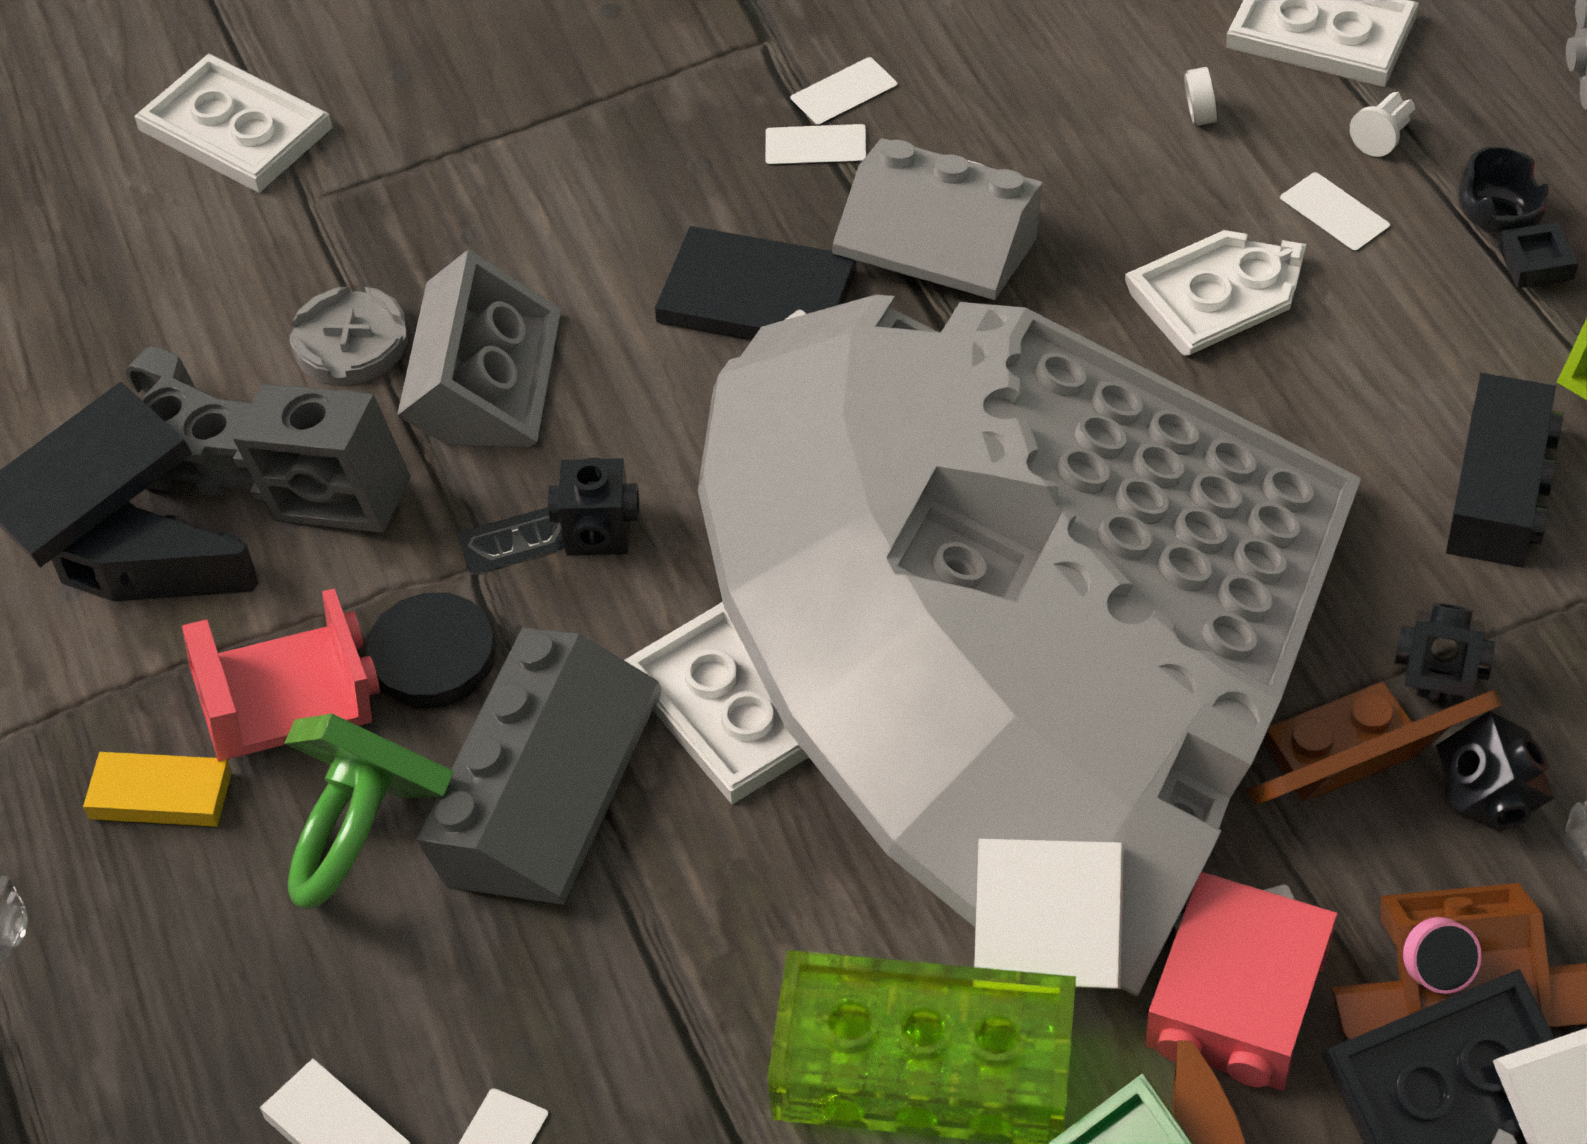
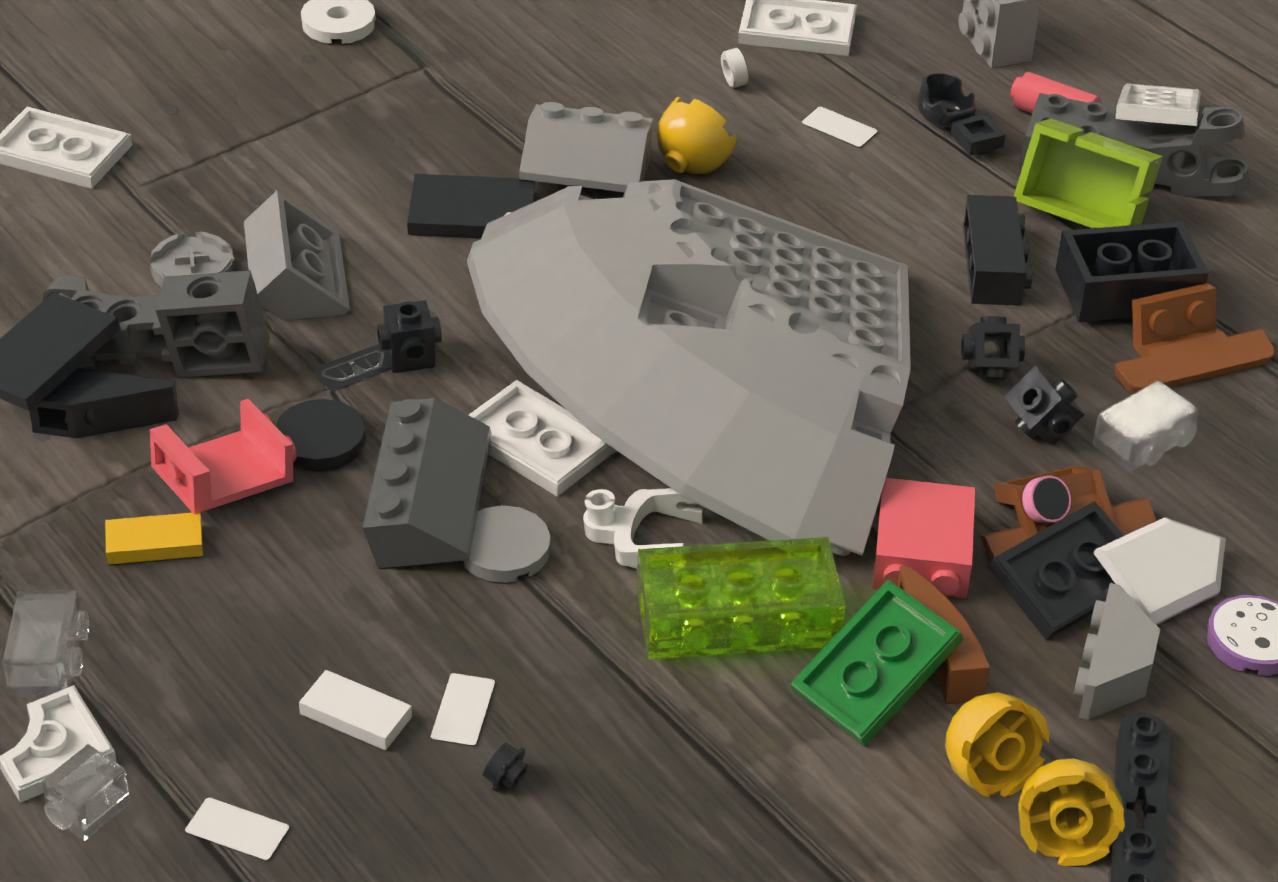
camera: 20 degrees left, 10 degrees down
bright green tile [284,713,454,910] -> none
white sticker [765,124,866,164] -> none
white sticker [791,57,897,124] -> none
white tile [974,839,1124,989] -> none
white tile [1125,230,1306,355] -> none
dark orange plate [1246,681,1502,805] -> none
white piece [1350,92,1415,157] -> none
none -> light grey tile [463,505,551,583]
none -> white piece [583,488,704,581]
none -> yellow cylinder [657,97,737,174]

